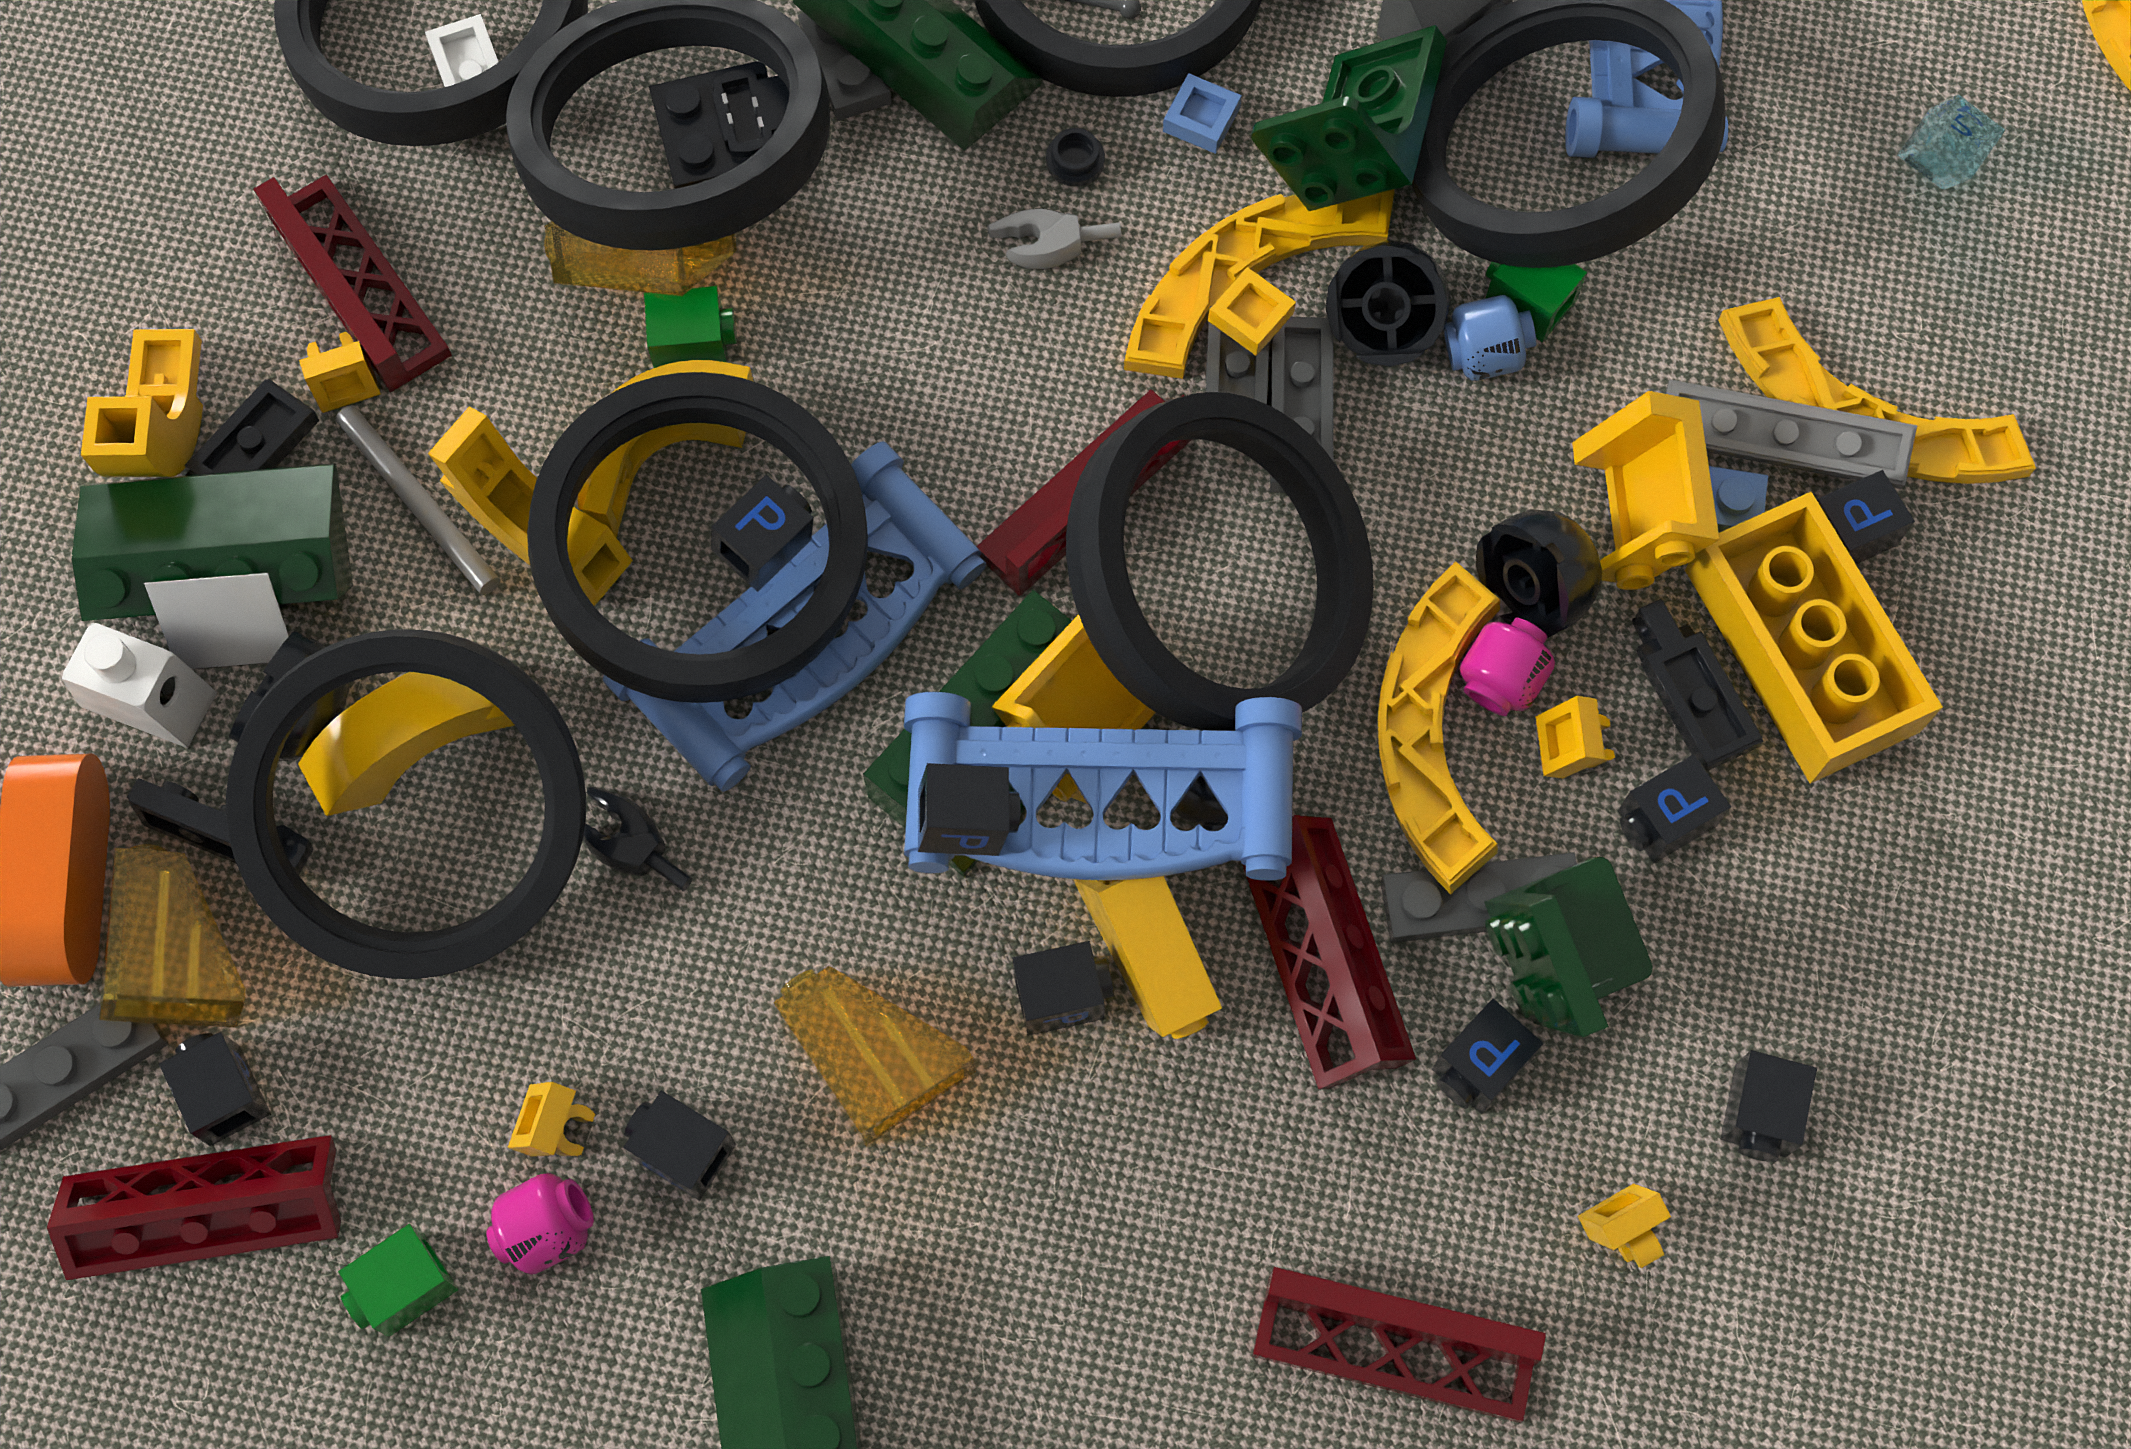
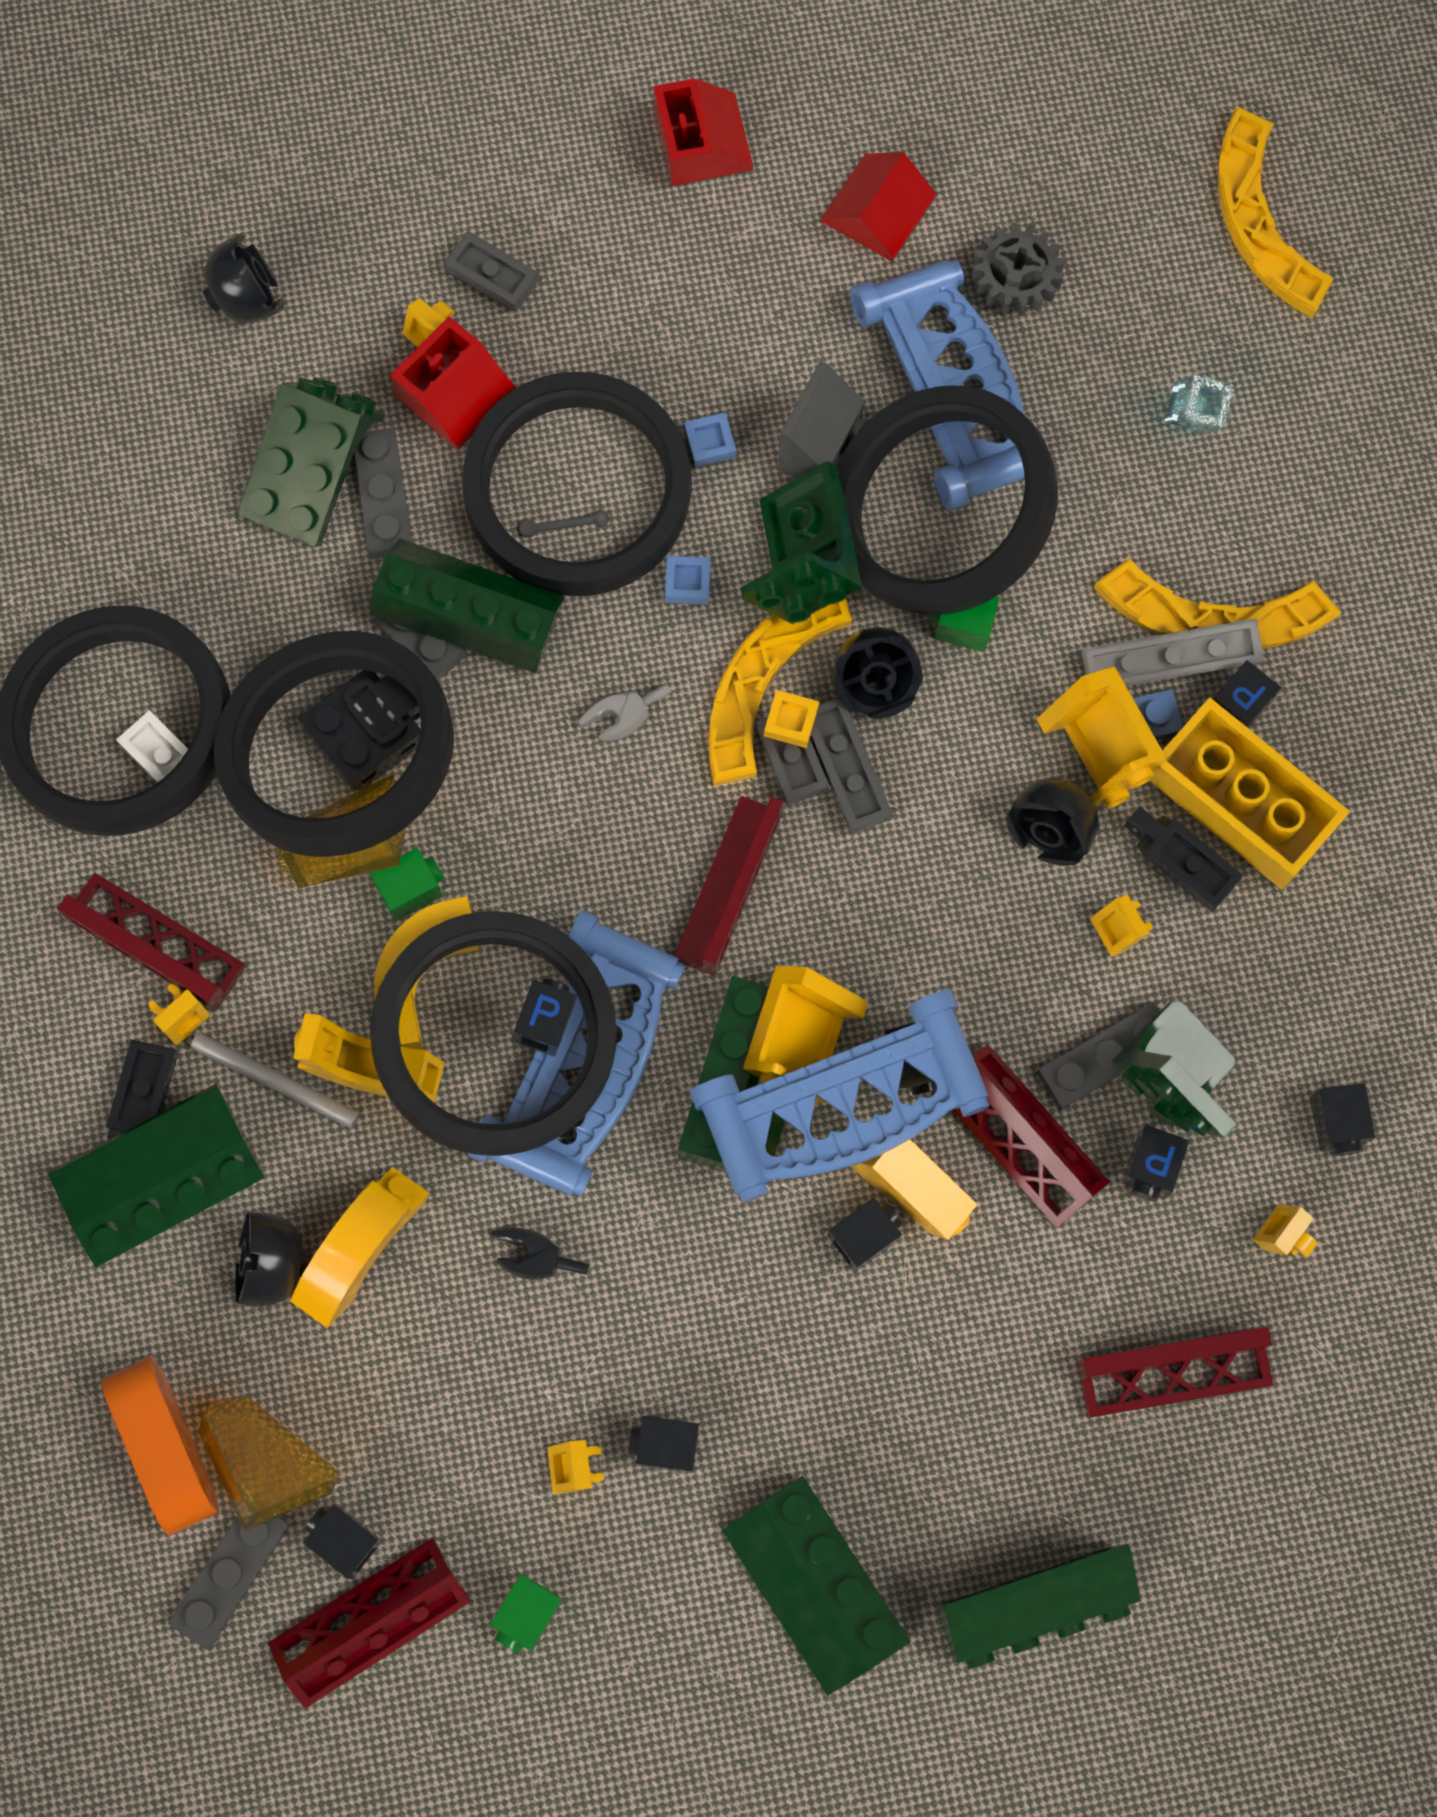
camera: 25 degrees left, 5 degrees up
white torso [62,623,217,748] -> none
yellow arch [81,329,203,478] -> none
black hinge [127,778,313,875] -> none
white sticker [144,573,289,669] -> none
black tyre [226,629,586,979] -> none
dark pink head [486,1172,594,1275] -> none
clear yellow slope [773,966,976,1146] -> none
black brick [918,763,1020,856] -> none
black plate [1046,128,1105,186] -> none
black tyre [1066,392,1374,731] -> none
yellow tile [1378,561,1500,895] -> none
medium blue head [1443,295,1537,381] -> none
dark pink head [1460,618,1555,716] -> none
black brick [1618,754,1731,863] -> none

